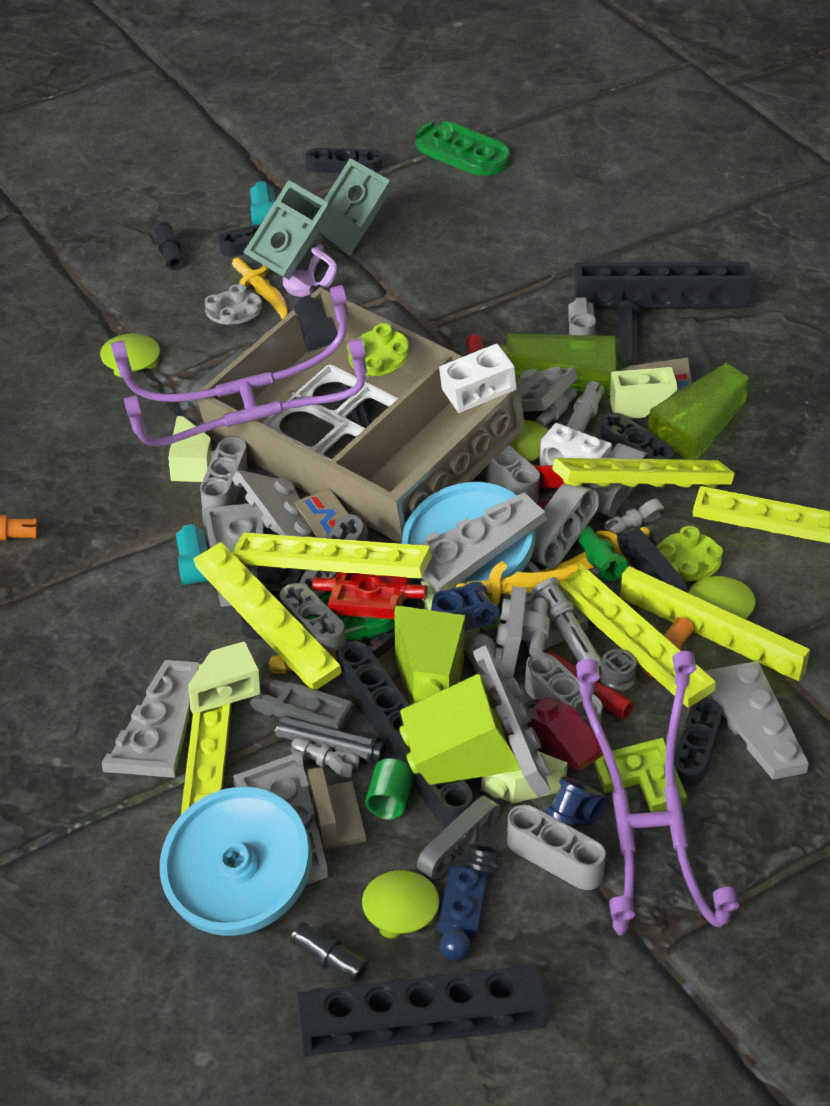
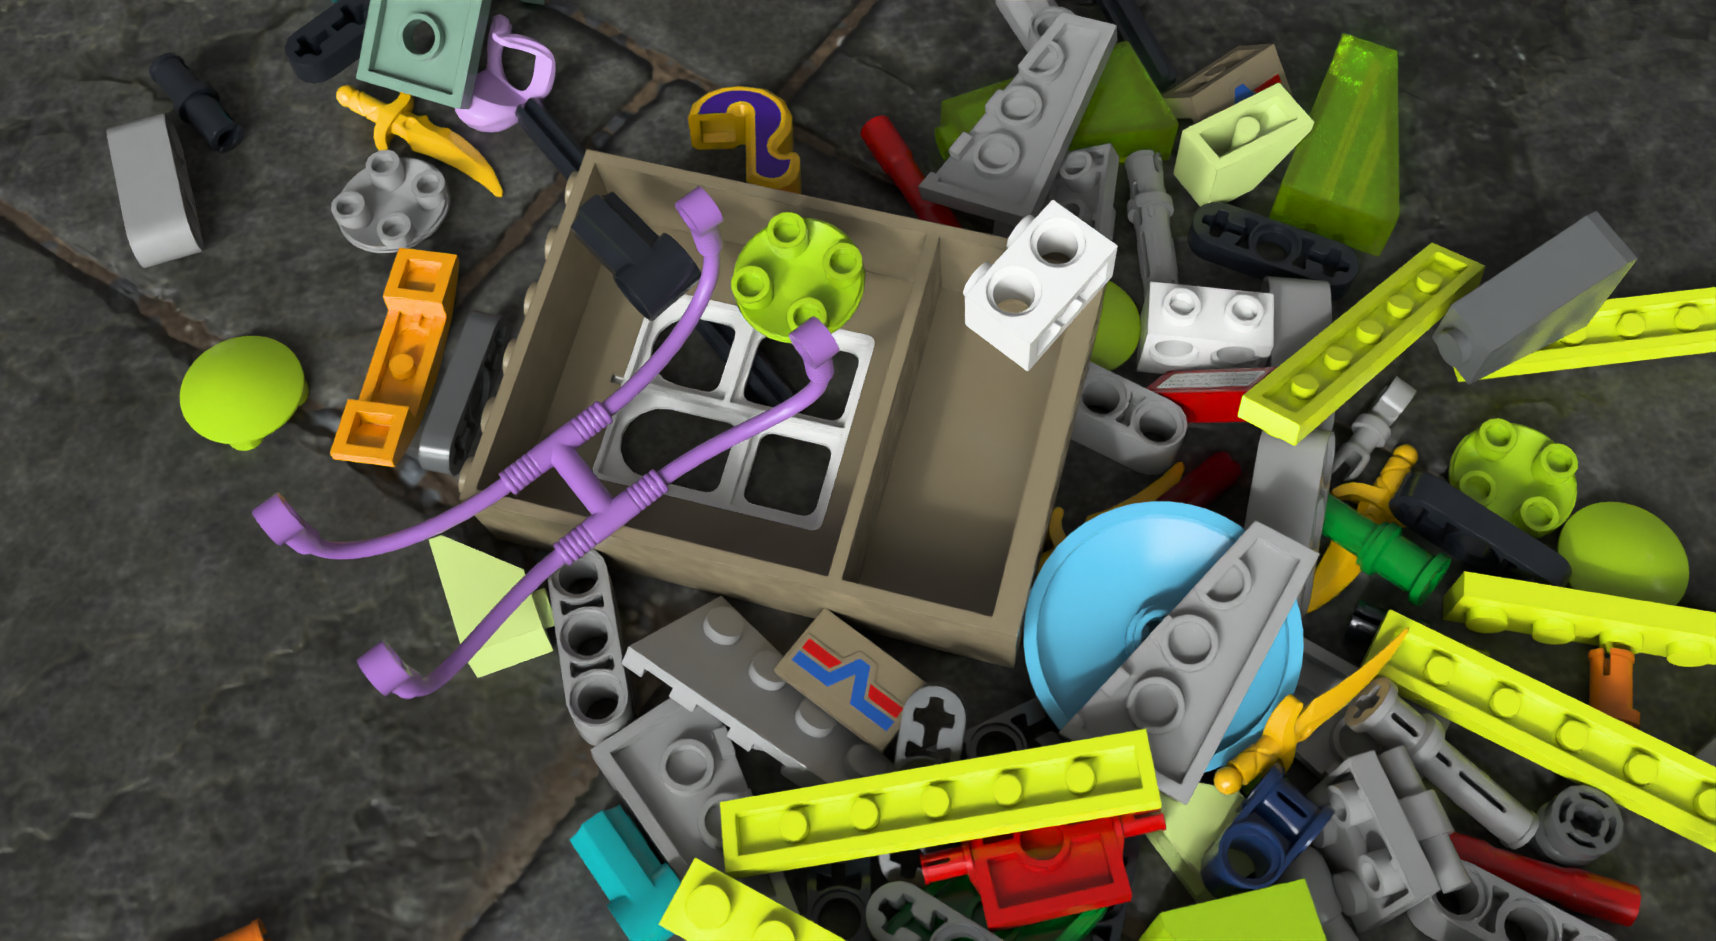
camera: 25 degrees left, 20 degrees up
none -> light grey beam [106,113,204,268]
none -> light orange slope [330,248,460,467]
none -> yellow animal [688,86,801,194]
none -> light grey wing [918,12,1117,227]
none -> dark grey slope [1432,211,1638,385]

